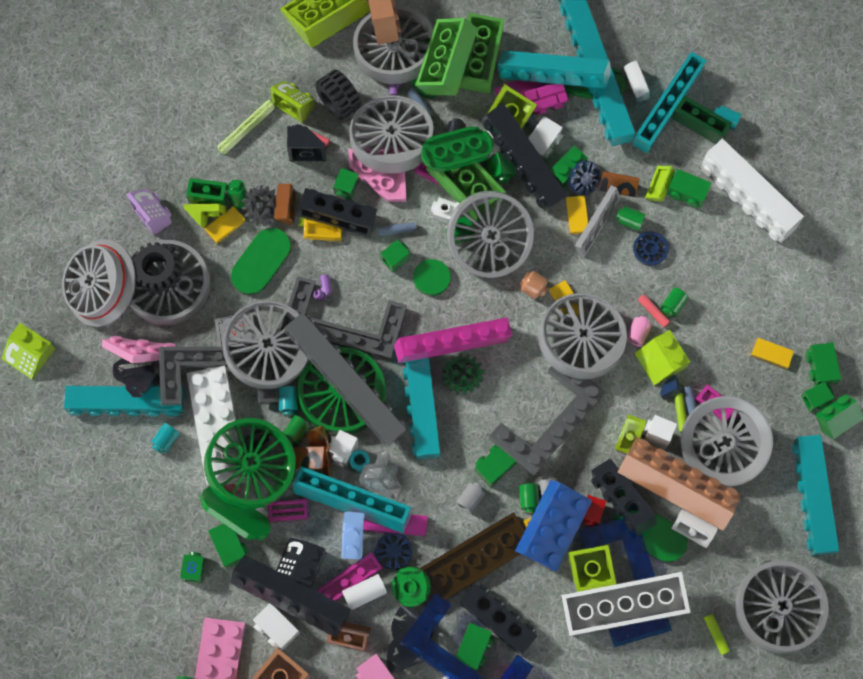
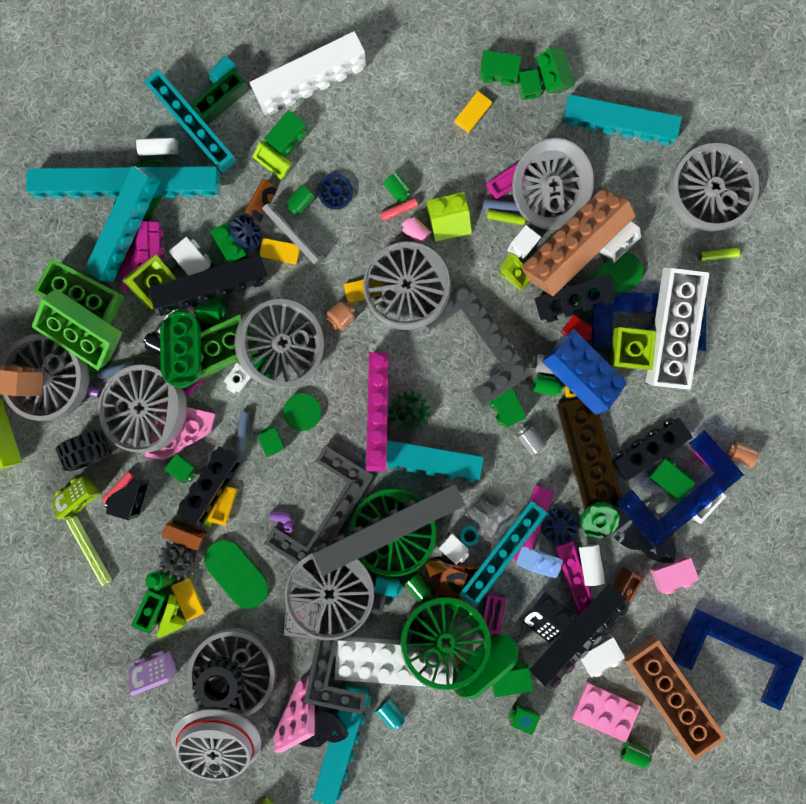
camera: 70 degrees left, 15 degrees up
dark blue tile [660,375,681,400] -> none

